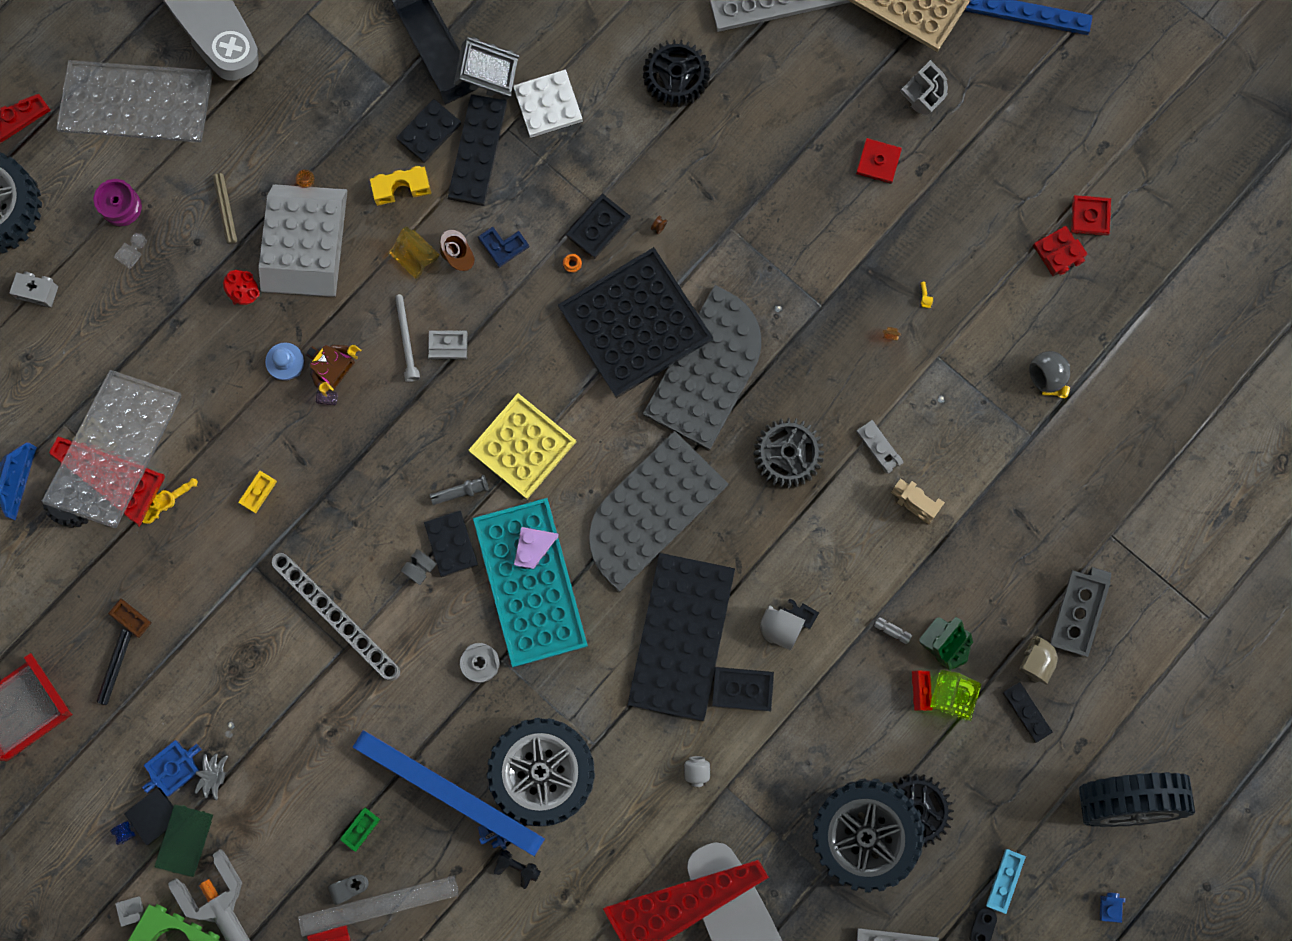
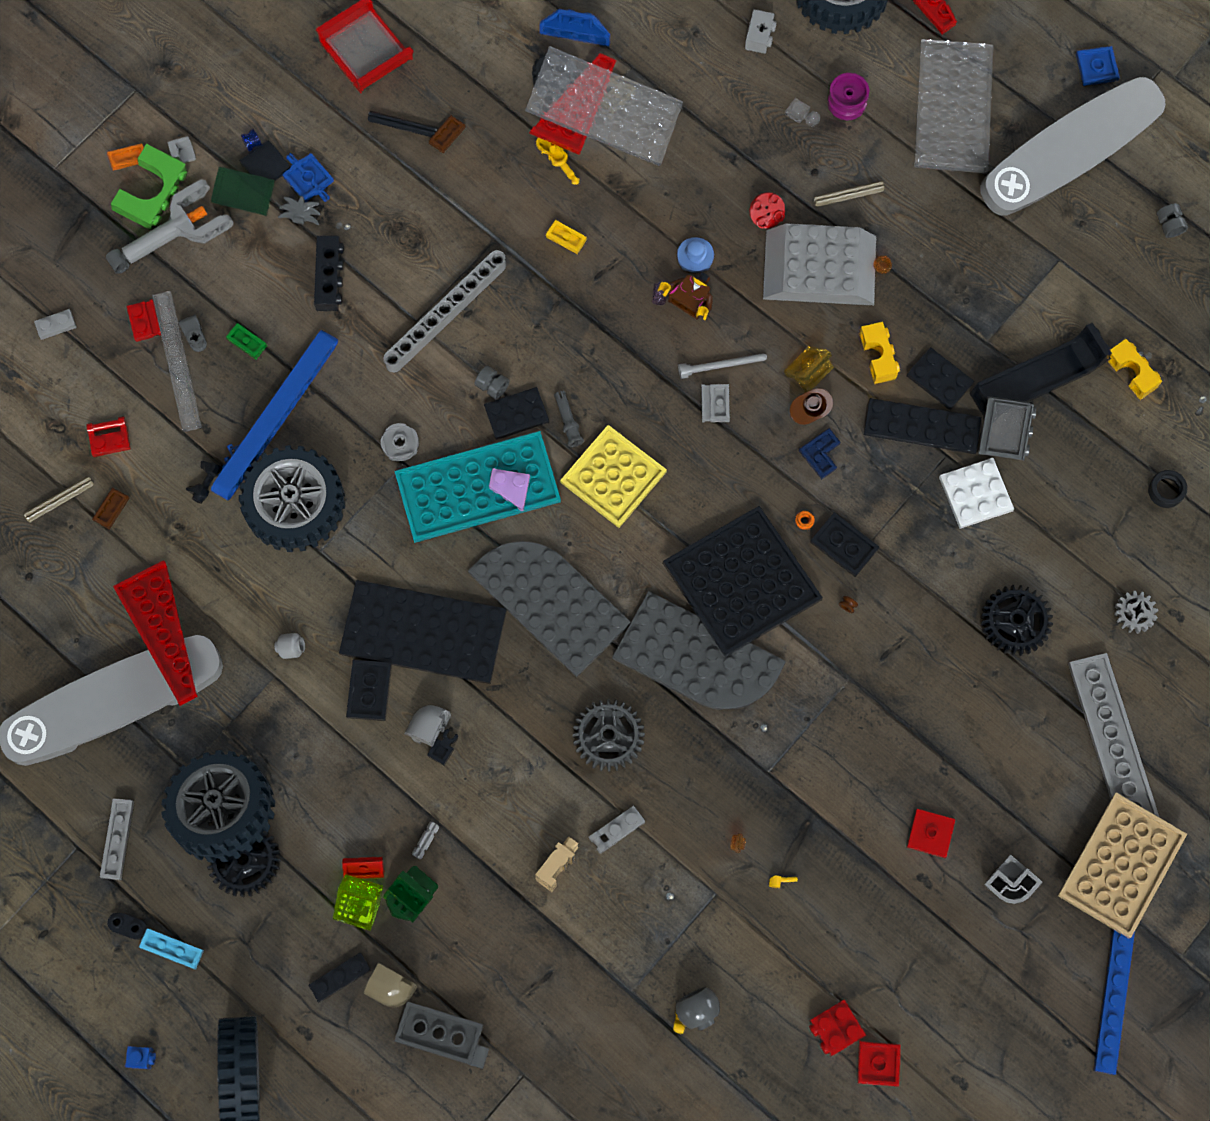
camera: 90 degrees right, 5 degrees down
none -> black brick [314,236,344,311]

